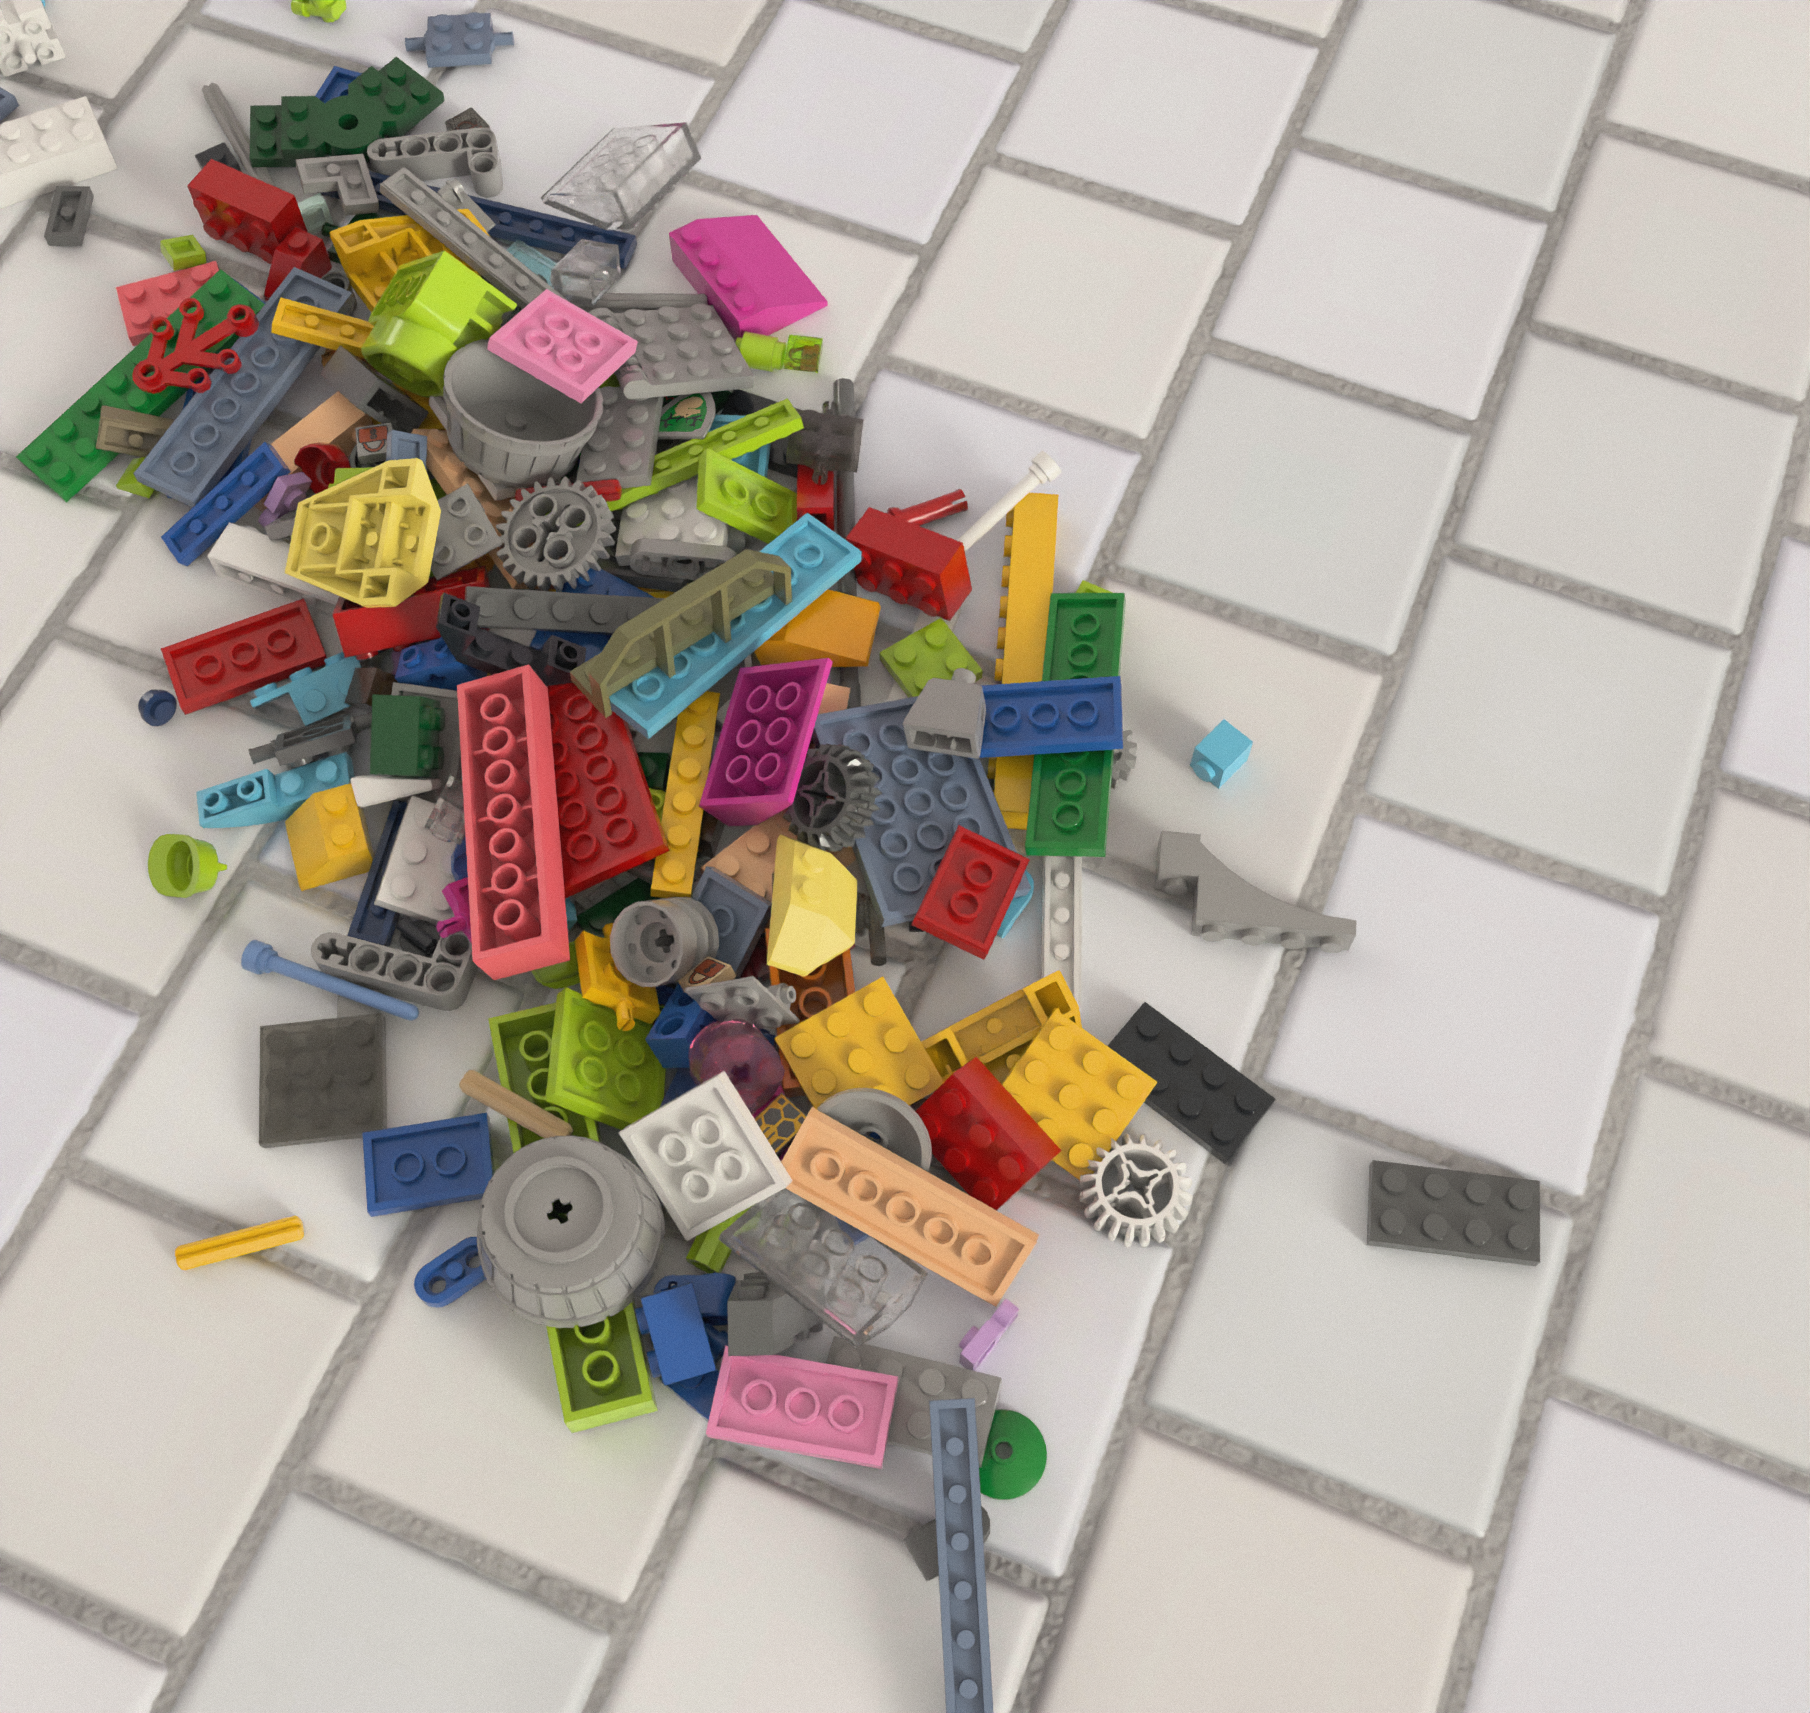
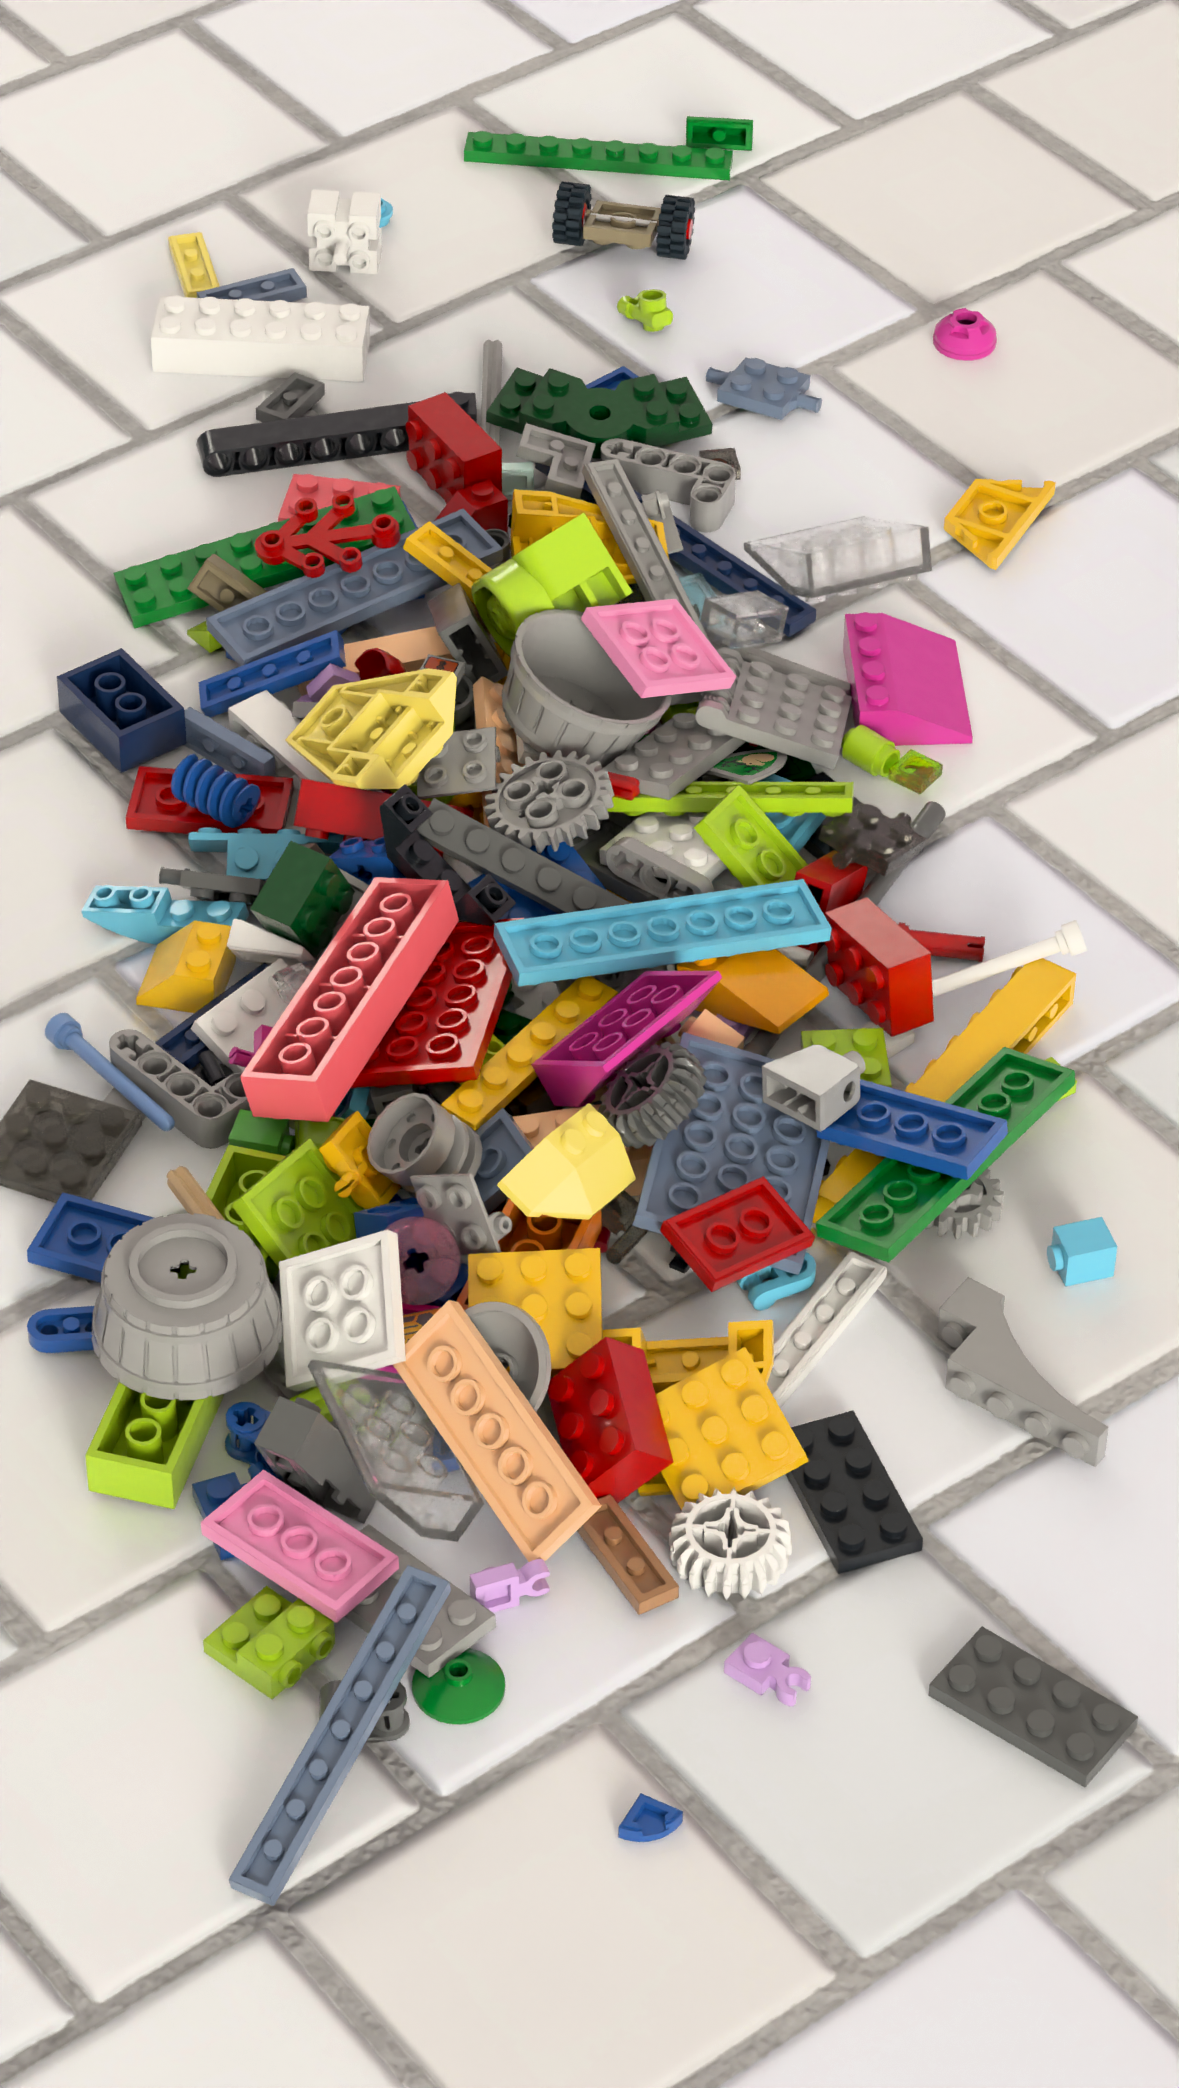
camera: 30 degrees right, 20 degrees down
dark blue plate [138,689,177,726] -> none
lime piece [148,834,227,898] -> none
lime plate [160,234,207,271] -> none
sand blue plate [386,430,427,469] -> none
olive plate [570,549,792,718] -> none
blue brick [635,1282,716,1386] -> none
none -> dark blue brick [57,648,187,773]
none -> blue piece [171,753,261,828]
none -> sand blue plate [184,707,276,777]
none -> black beam [196,401,419,477]
none -> lime plate [203,1585,335,1699]
none -> bright green brick [228,1109,295,1156]
none -> medium nougat plate [577,1494,679,1615]
none -> blue tile [618,1793,683,1842]
none -> lavender plate [724,1633,811,1707]
none -> yellow wing [944,479,1056,570]

